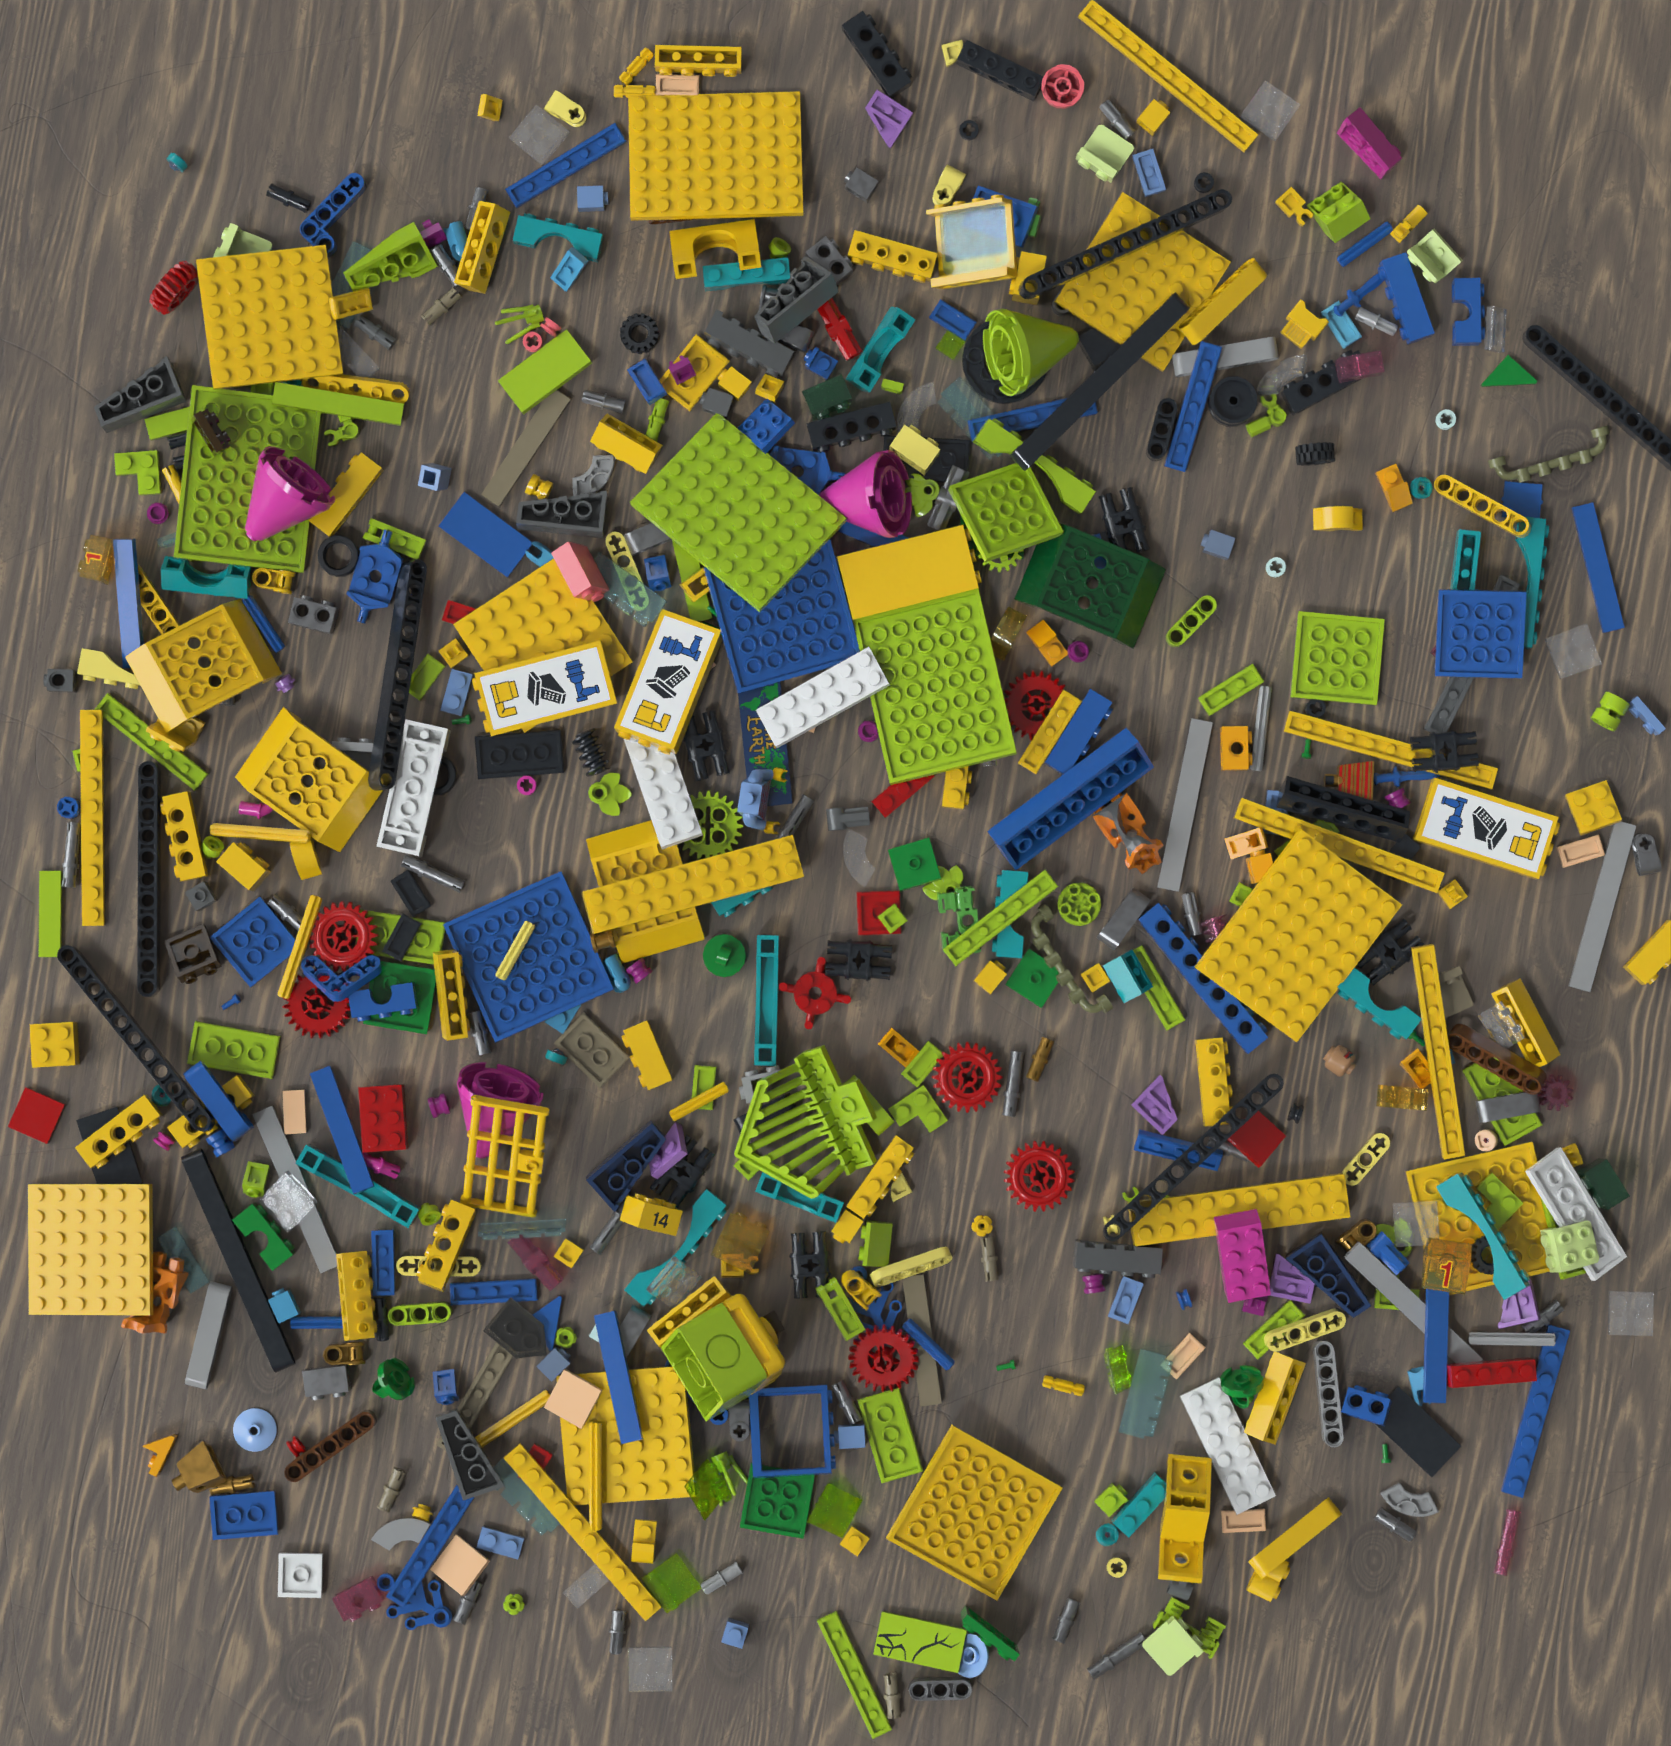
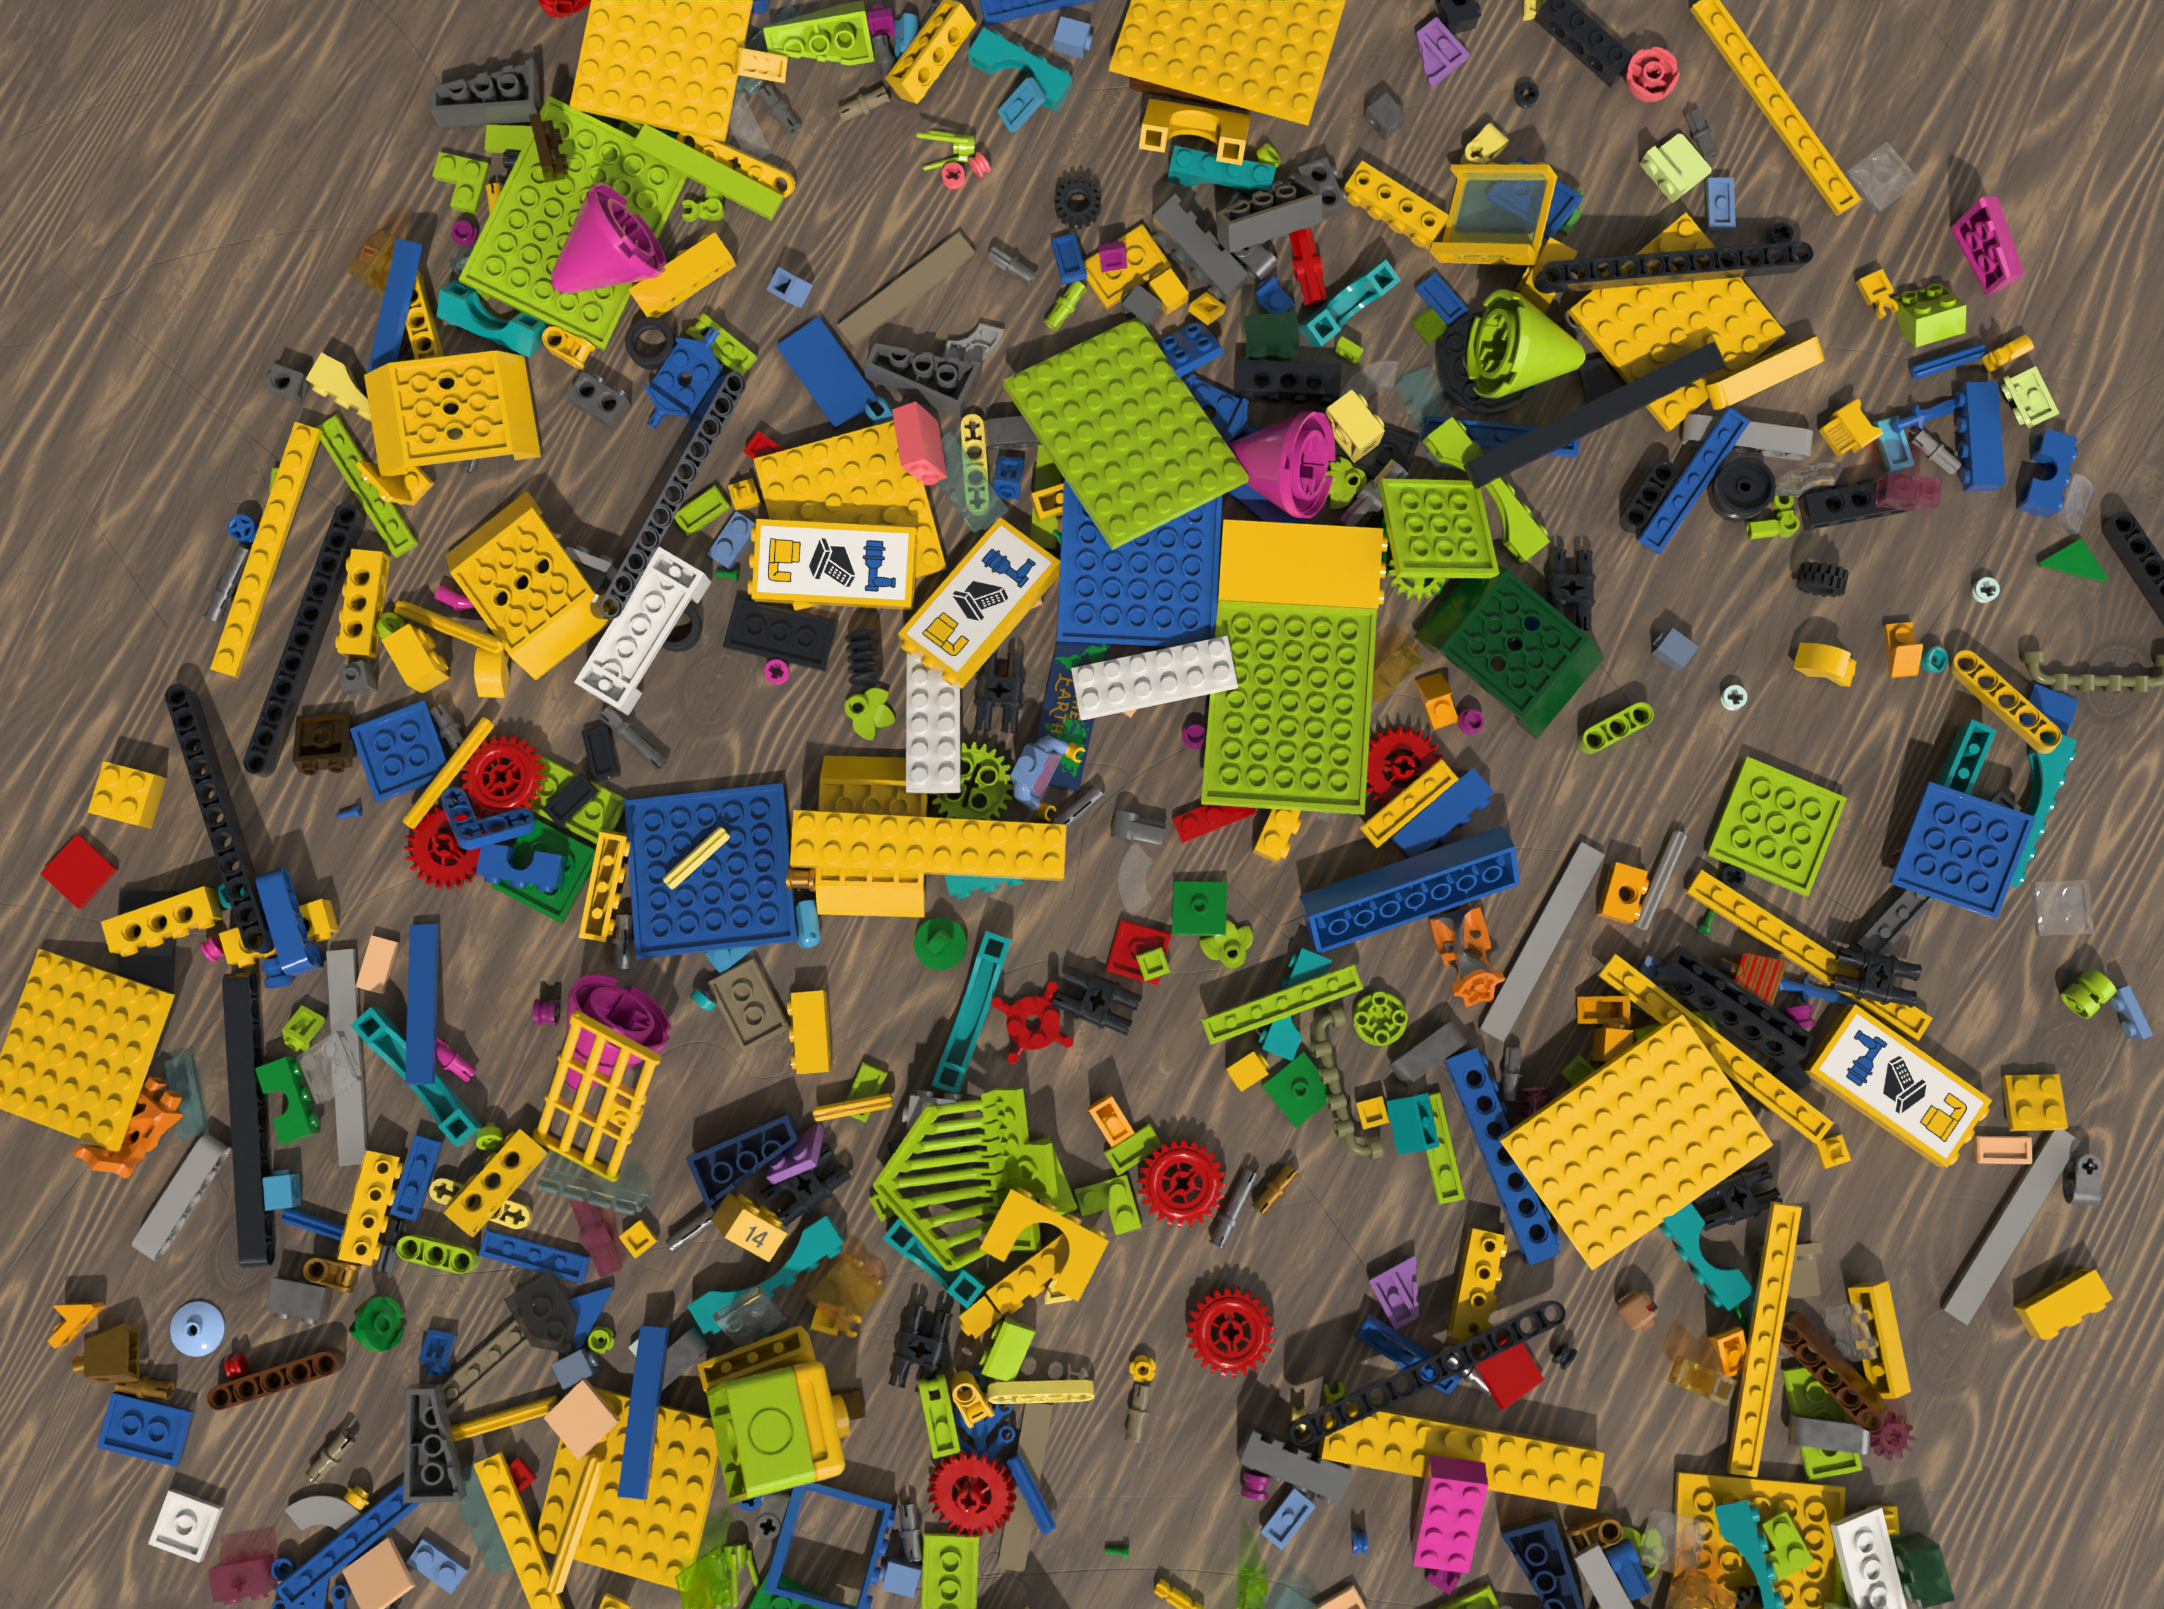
camera: 20 degrees right, 5 degrees down
lime tile [39,871,62,957] -> none
lime tile [187,1021,281,1079] -> none
blue axle [242,595,285,653] -> none
medium lavender plate [275,674,295,693] -> none
red brick [358,1084,408,1153] -> none
lime tile [498,329,592,415] -> none
yellow wheel [525,474,553,500] -> none
yellow brick [590,413,663,474] -> none
magenta wheel [626,958,653,984] -> none
bright green piece [937,886,981,953] -> none
yellow brick [1136,99,1171,136] -> none
lime tile [1198,664,1264,716] -> none
medium lavender wing [1269,1254,1314,1304] -> none
light yellow beam [1342,1133,1390,1186] -> none
light nougat tile [1475,1129,1498,1151] -> none
blue tile [1571,503,1625,633] -> none
none -> yellow arch [980,1187,1109,1301]

